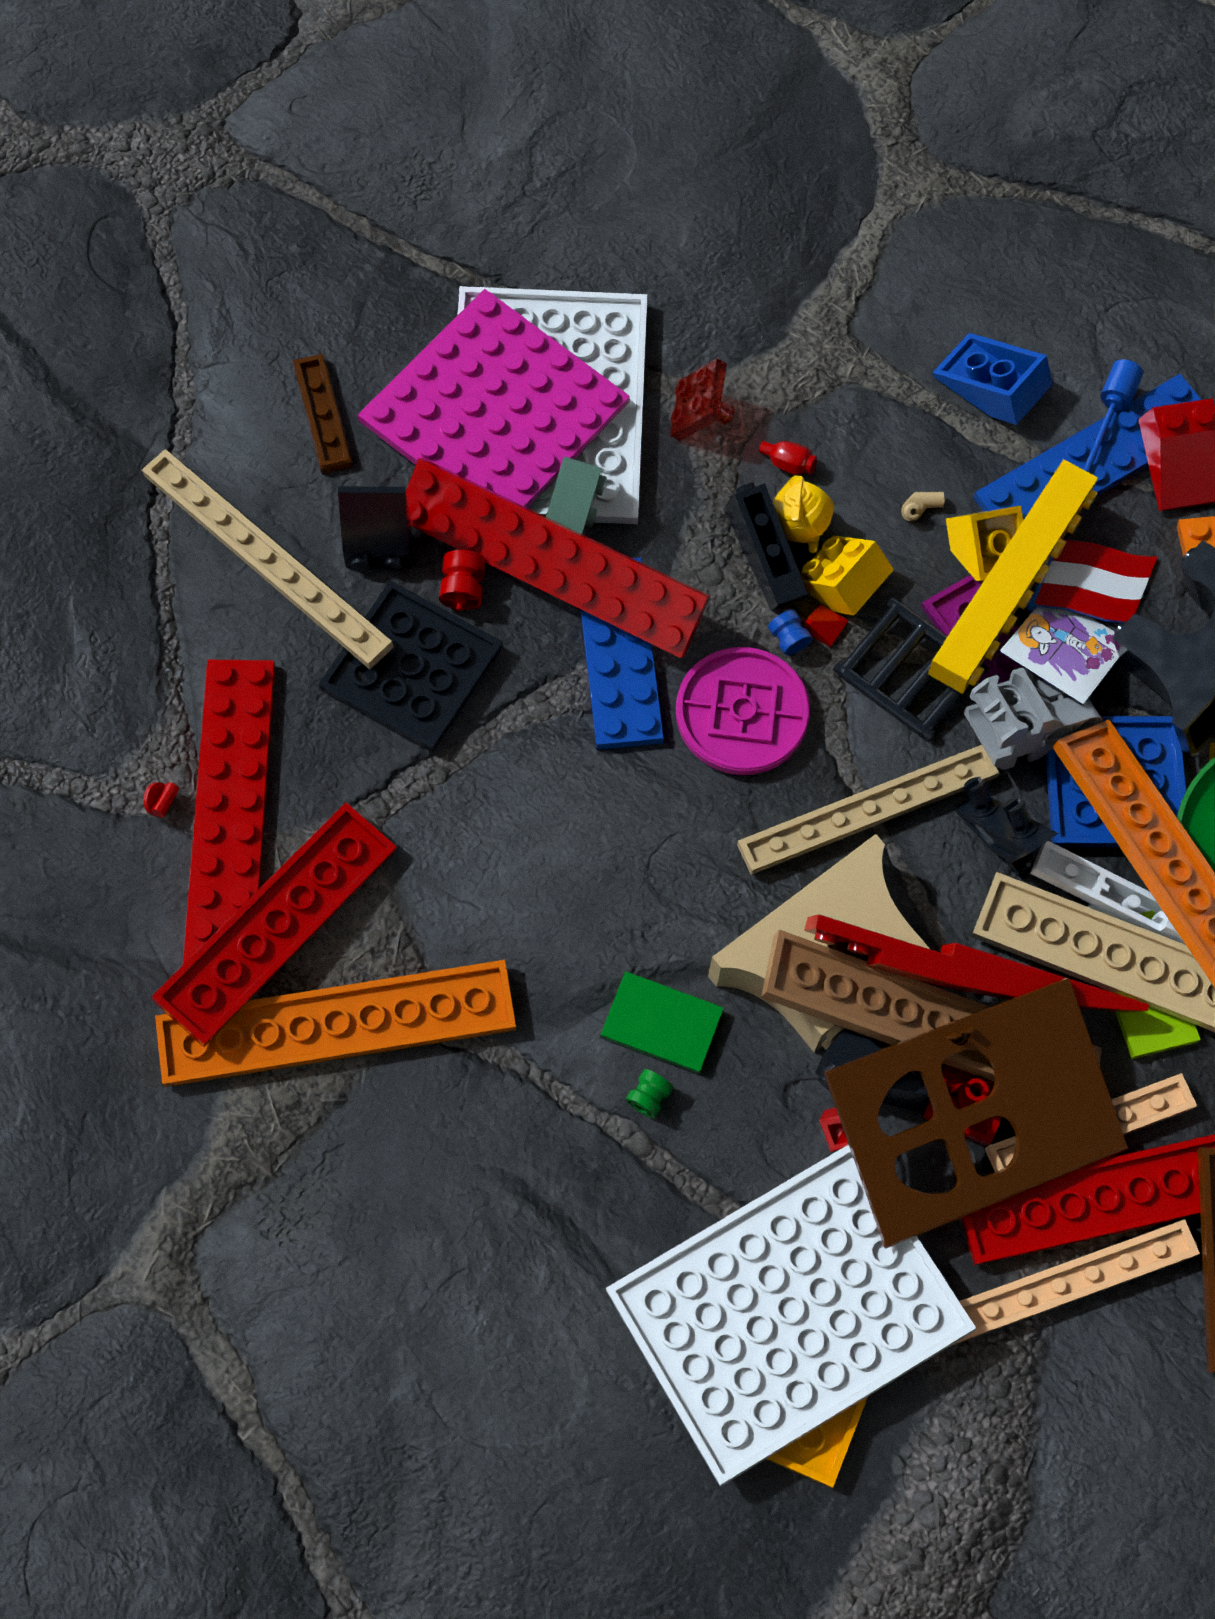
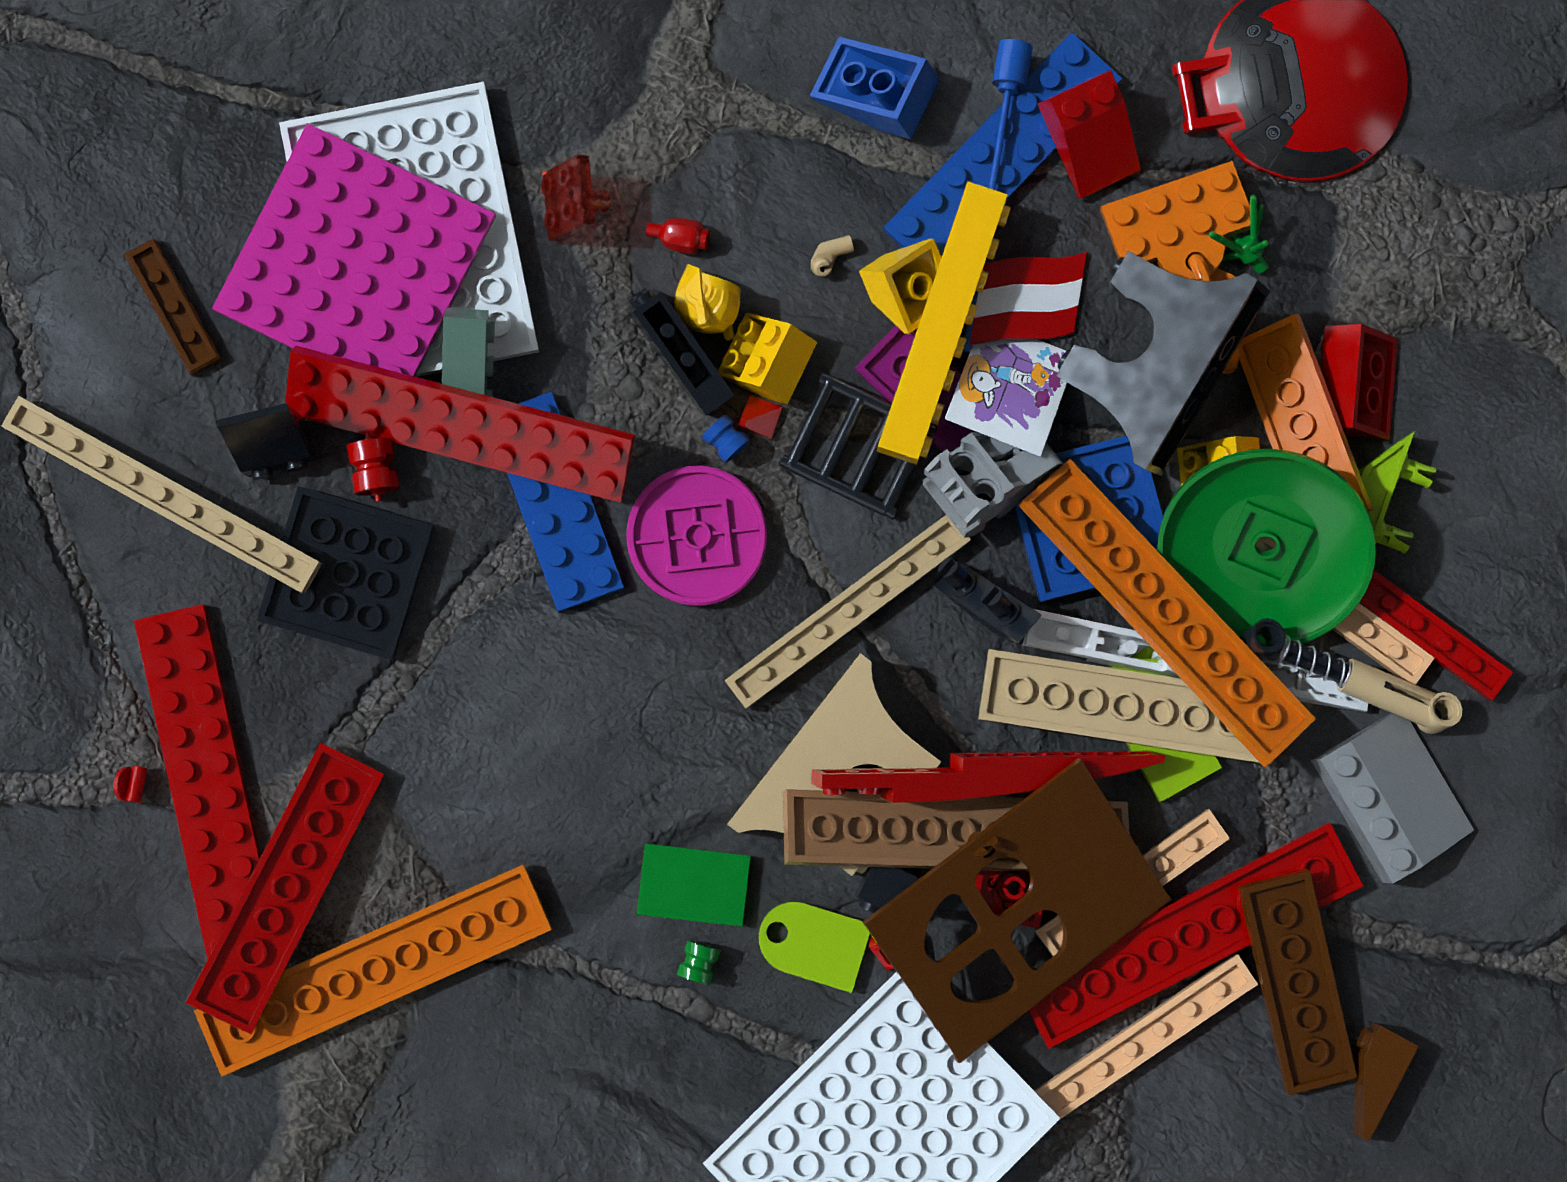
camera: 20 degrees left, 15 degrees up
none -> lime tile [759,901,870,993]

